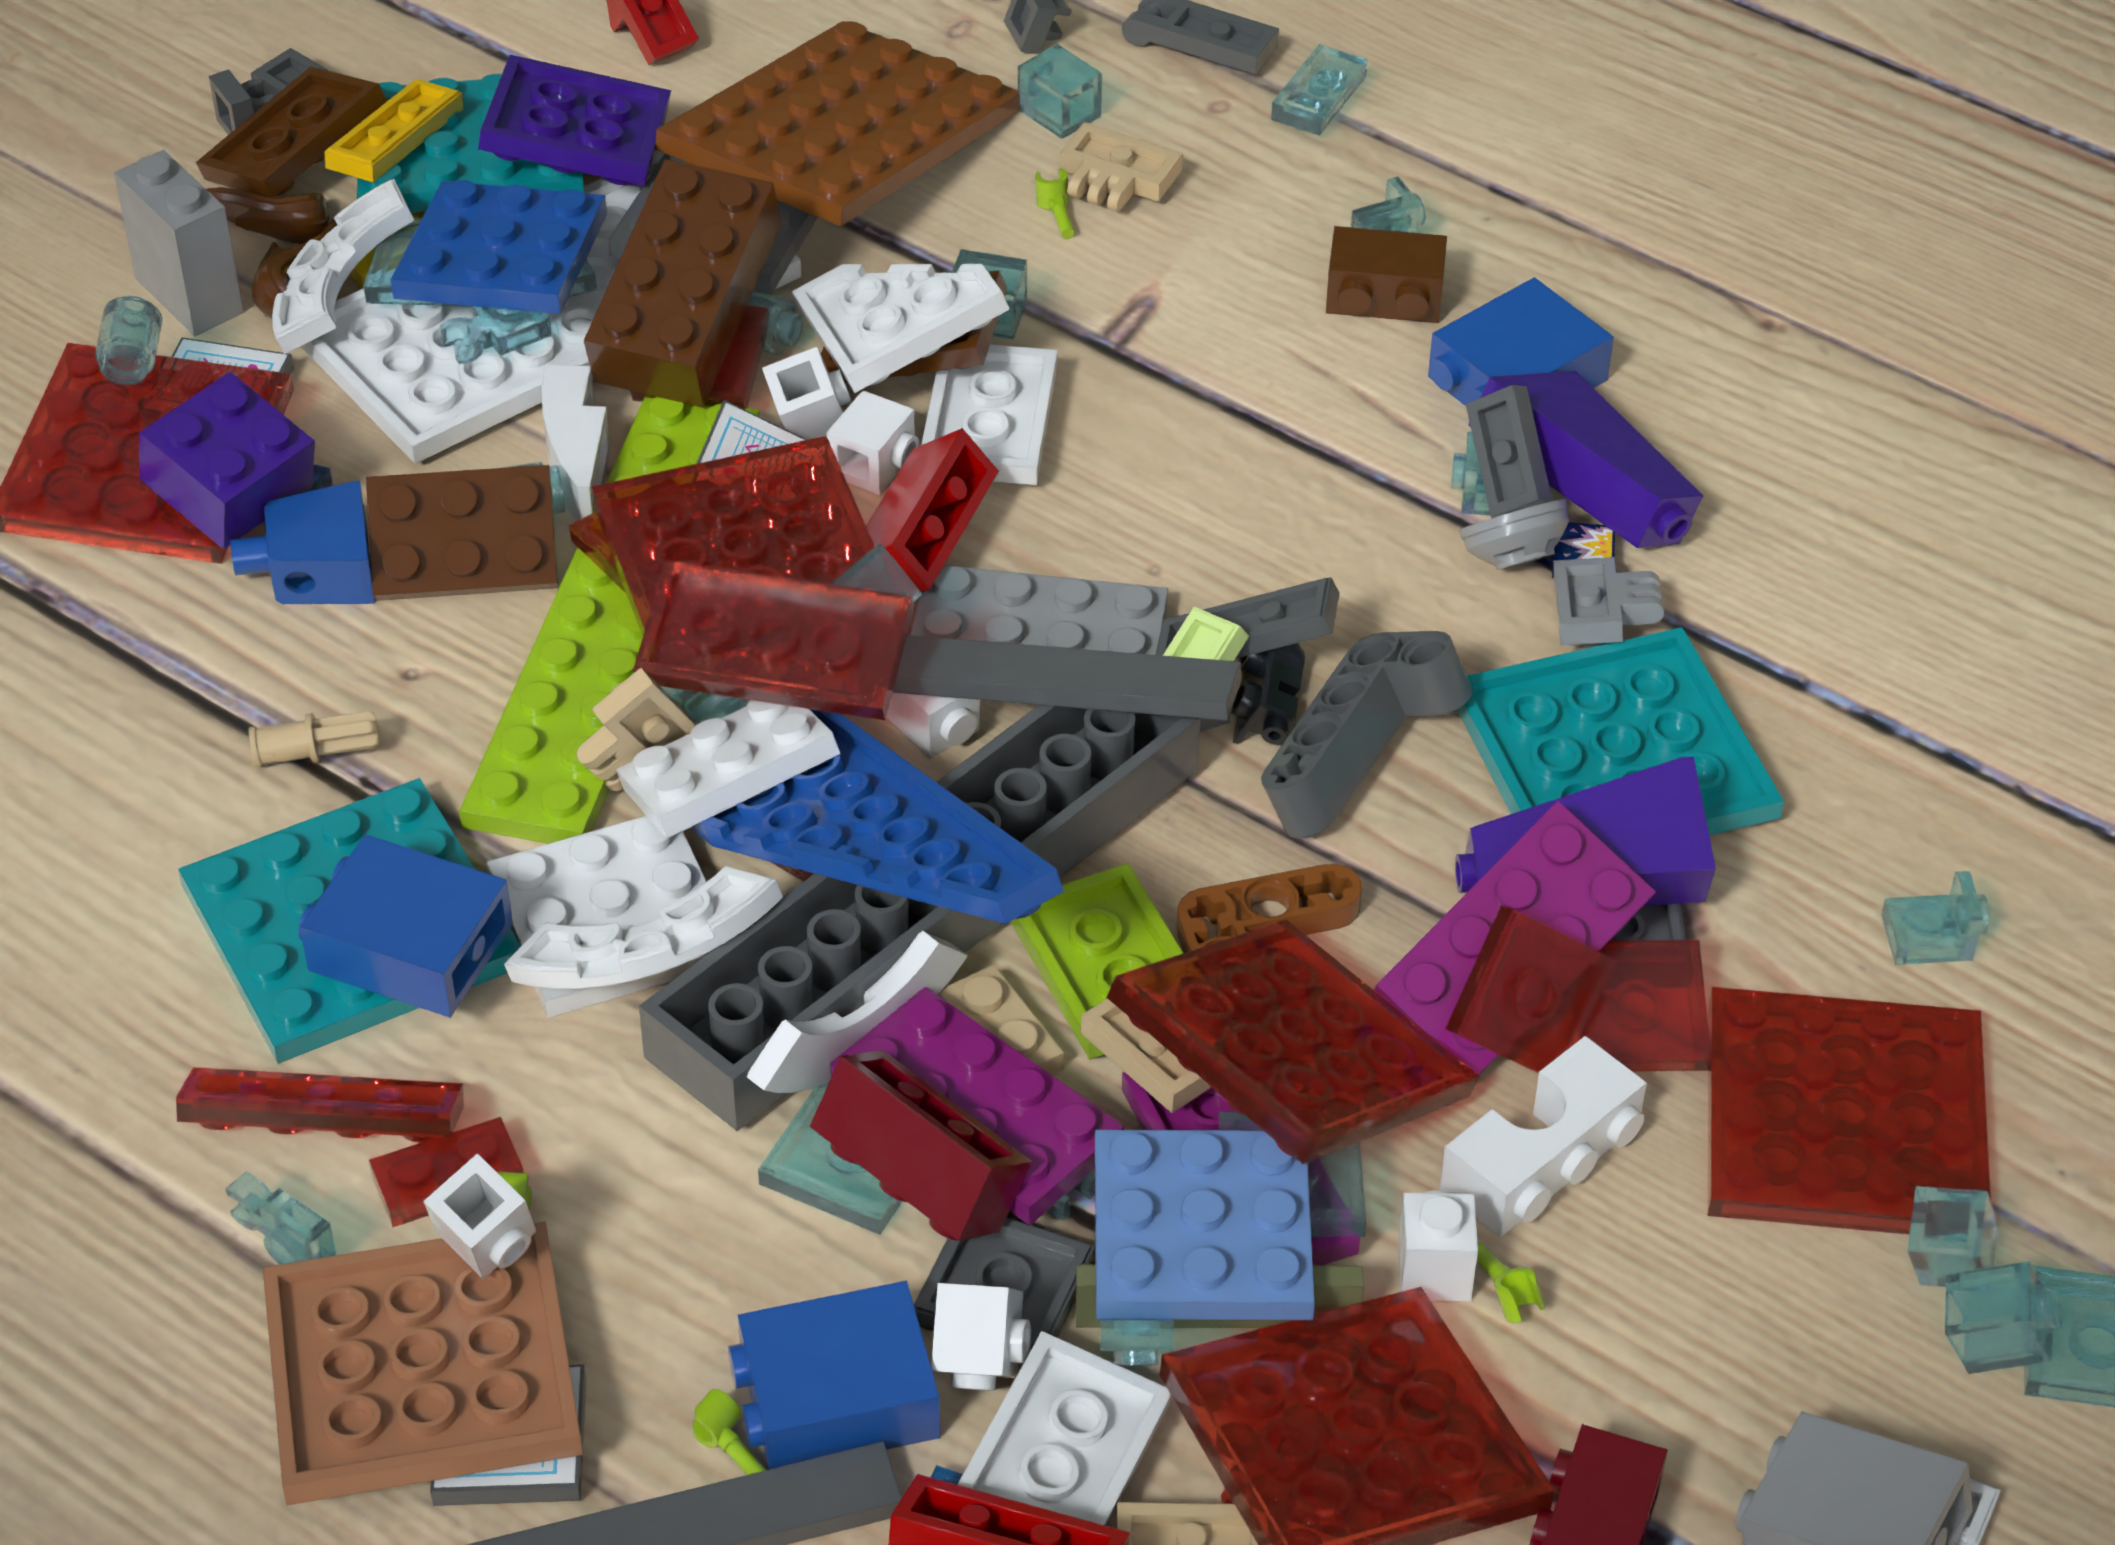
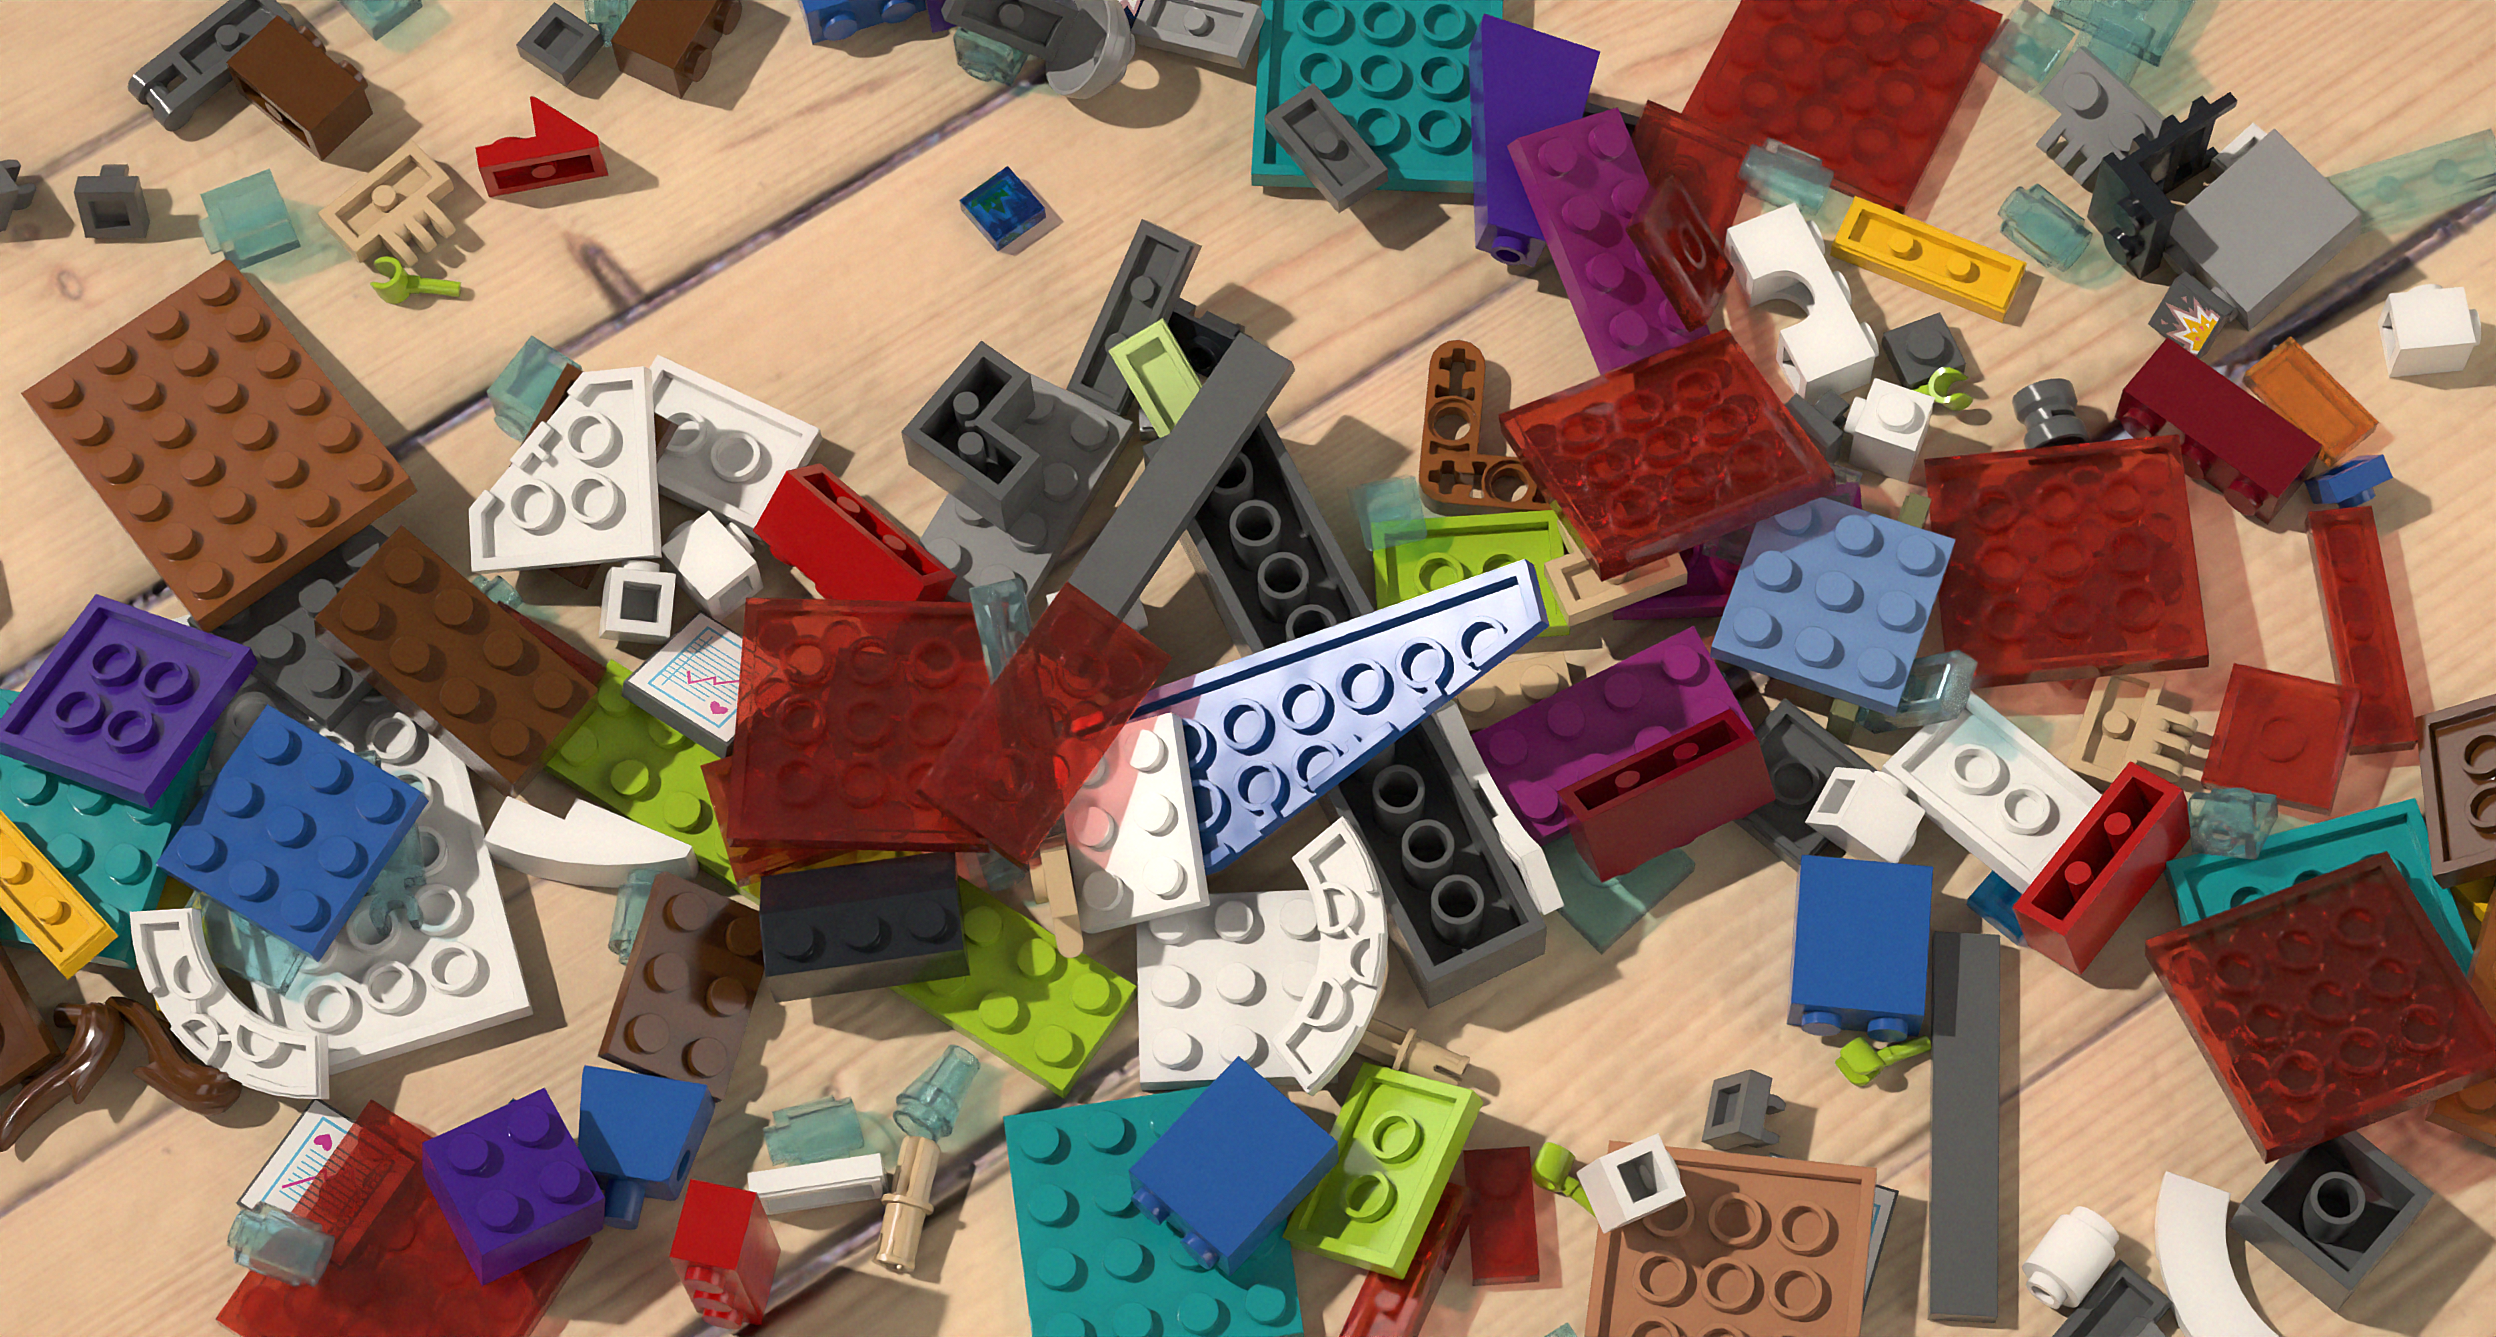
camera: 65 degrees left, 20 degrees up
light grey brick [114,150,244,337] -> none
dark grey beam [1261,631,1473,838] -> none
none -> reddish brown brick [226,15,373,161]
none -> red slope [475,96,609,197]
none -> dark grey plate [516,2,604,87]
none -> red brick [669,1179,781,1330]
none -> white tile [747,1153,889,1215]
none -> black slope [759,849,970,1003]
none -> clear light blue brick [762,1094,865,1167]
none -> clear light blue cone [893,1045,981,1143]
none -> dark grey brick [901,341,1046,533]
none -> tile [959,166,1046,252]
none -> dark grey plate [1265,83,1388,213]
none -> lime plate [1282,1062,1483,1280]
none -> clear light blue bracket [1346,474,1427,551]
none -> tan axle [1353,1017,1470,1086]
none -> dark grey tile [1701,1069,1786,1150]
none -> clear light blue brick [1737,137,1834,216]
none -> dark grey tile [1775,390,1850,475]
none -> yellow tile [1830,196,2027,323]
none -> dark grey plate [1881,312,1966,390]
none -> clear light blue brick [1998,183,2093,273]
none -> dark grey wheel [2012,378,2090,463]
none -> light grey hinge [2036,46,2166,186]
none -> black plate [2087,92,2238,280]
none -> dark grey tile [2148,271,2234,359]

